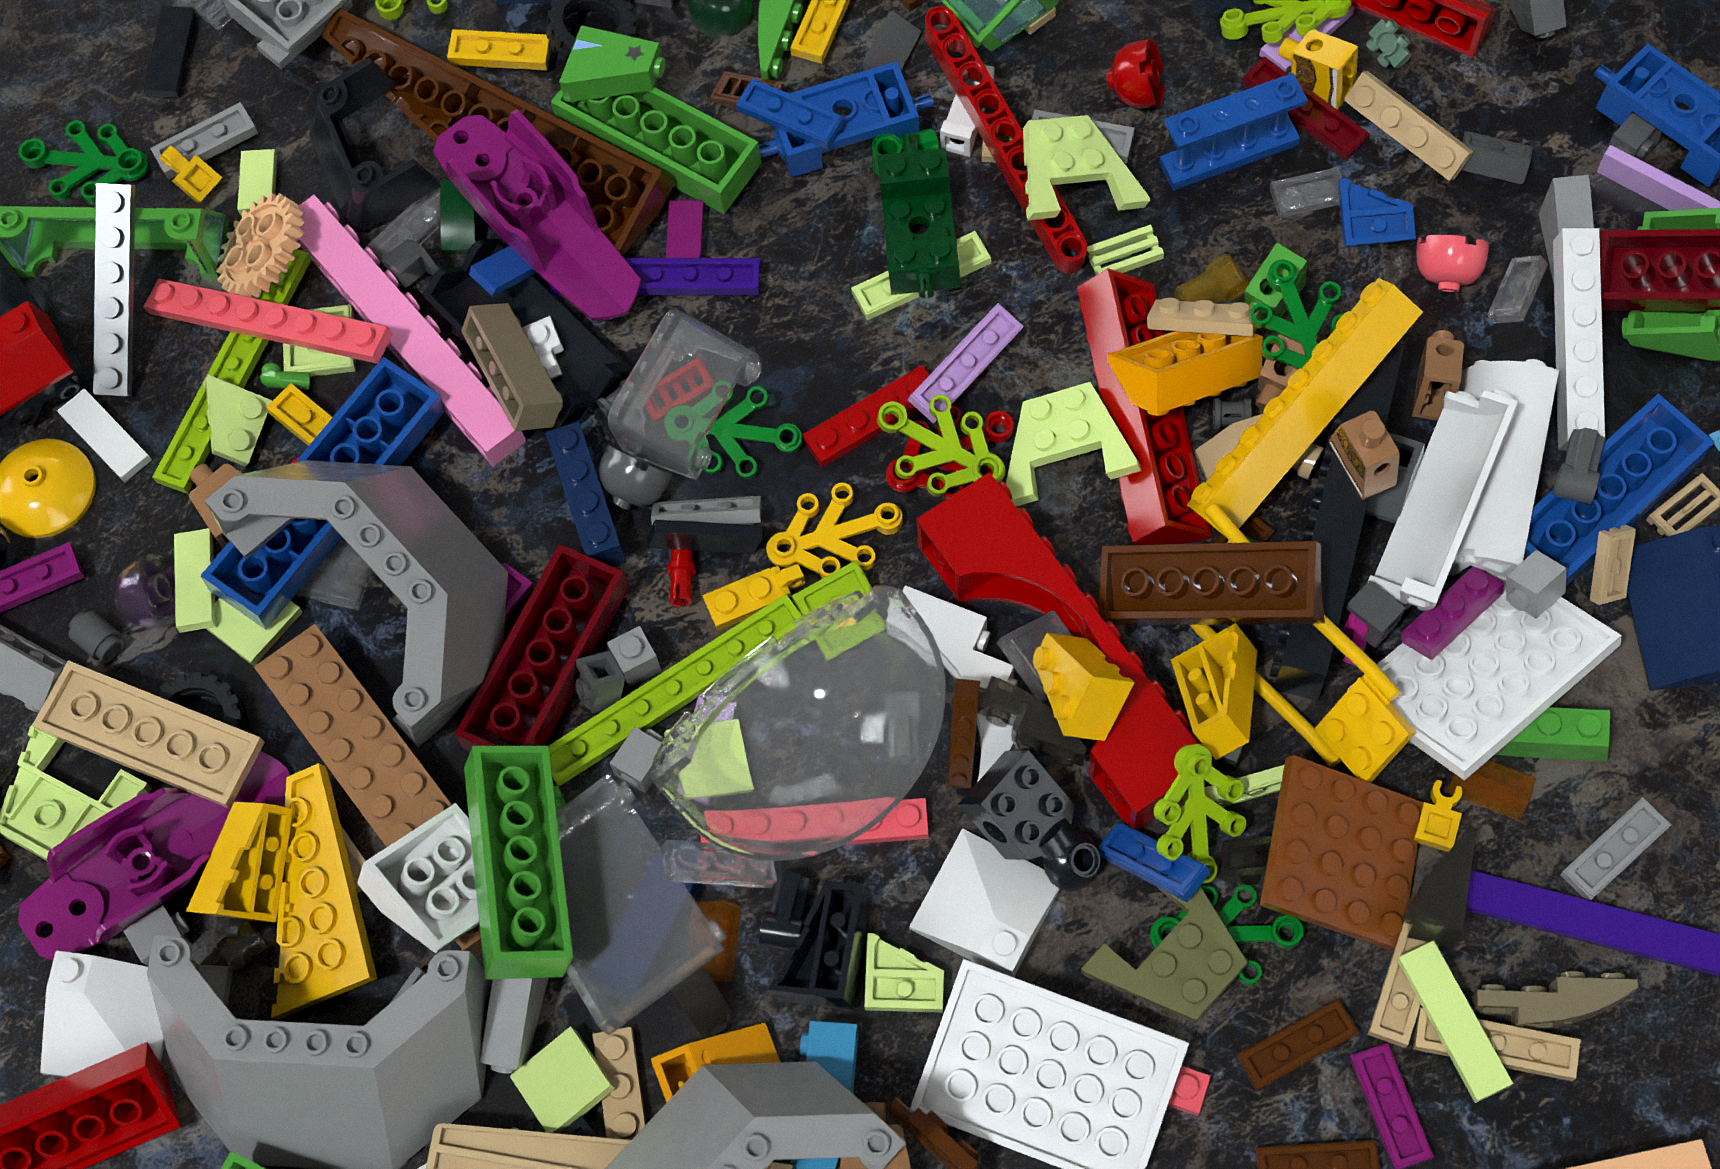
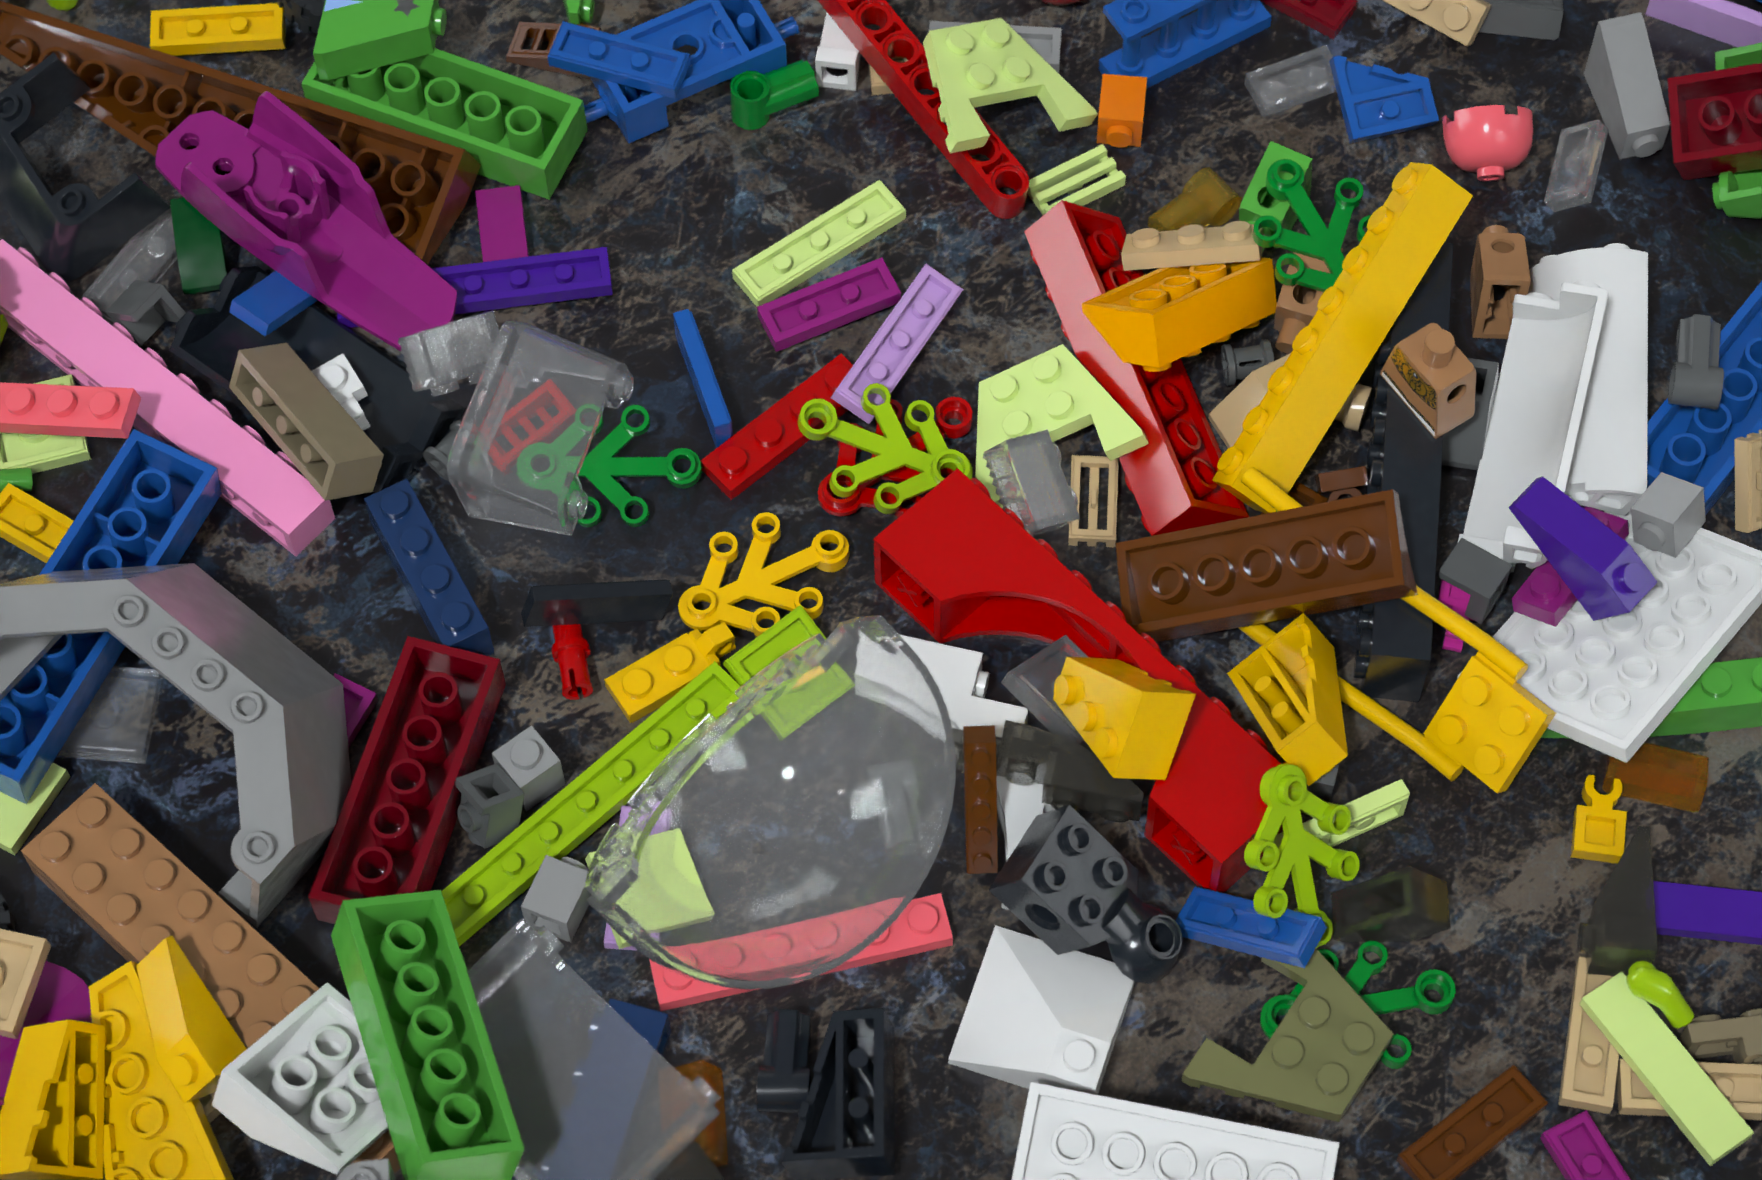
camera: 15 degrees left, 5 degrees down
dark grey cylinder [599,445,672,510] -> none
light grey plate [651,496,762,525] -> none
clear plate [661,840,777,888] -> none
yellowish green wing [864,933,944,1013] -> none
dark green brick [877,132,961,299] -> none
dark orange plate [1260,755,1424,951] -> none
white brick [1553,228,1605,450] -> none
none -> yellow slope [136,936,247,1104]
none -> clear brick [398,310,509,397]
none -> blue tile [673,309,733,448]
none -> magenta plate [757,257,901,352]
none -> clear brick [983,429,1080,536]
none -> tan tile [1068,455,1119,547]
none -> orange brick [1096,74,1147,148]
none -> reddish brown tile [1315,466,1368,502]
none -> dark purple slope [1508,476,1657,621]
none -> lime arm [1626,961,1694,1028]

